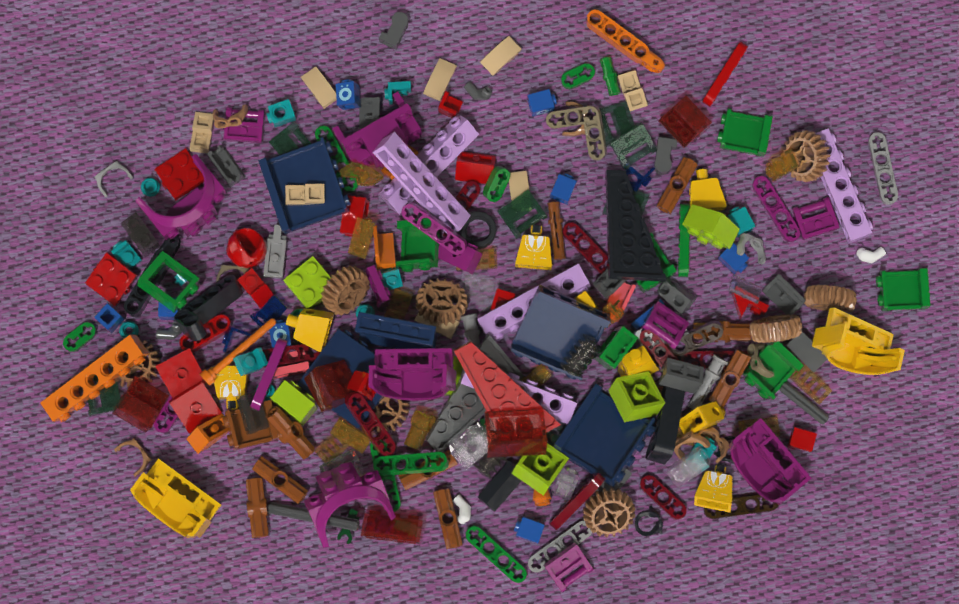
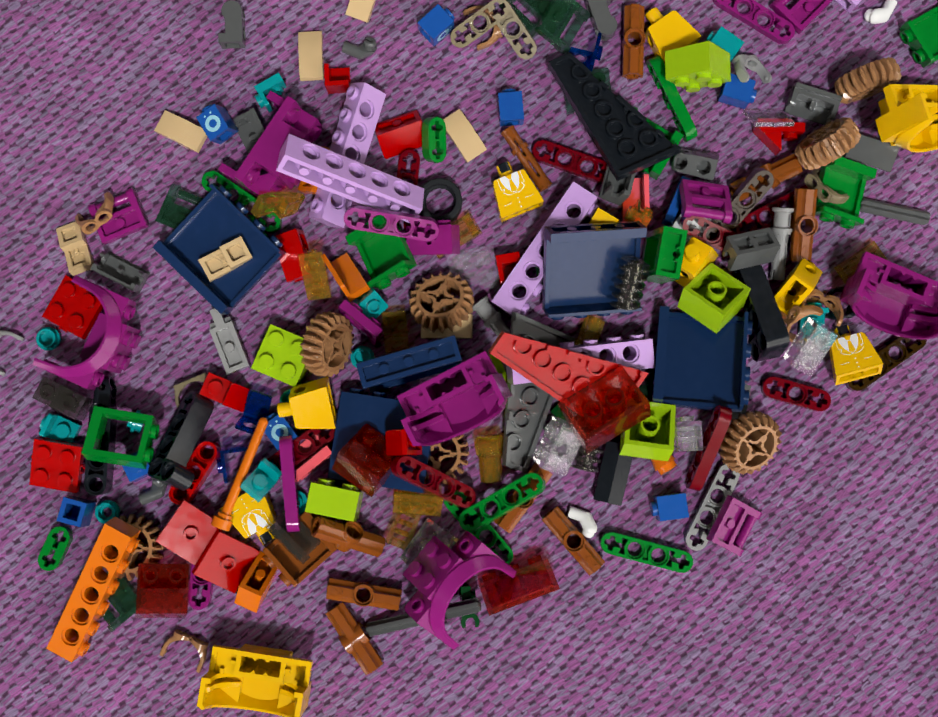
camera: 25 degrees left, 5 degrees up
red piece [226,228,267,268] -> none
teal brick [266,99,296,128] -> none
clear green plate [497,189,548,239] -> none
black piece [634,506,663,537] -> none
red panel [787,427,817,452] -> none
clear yellow slope [789,364,832,405] -> none

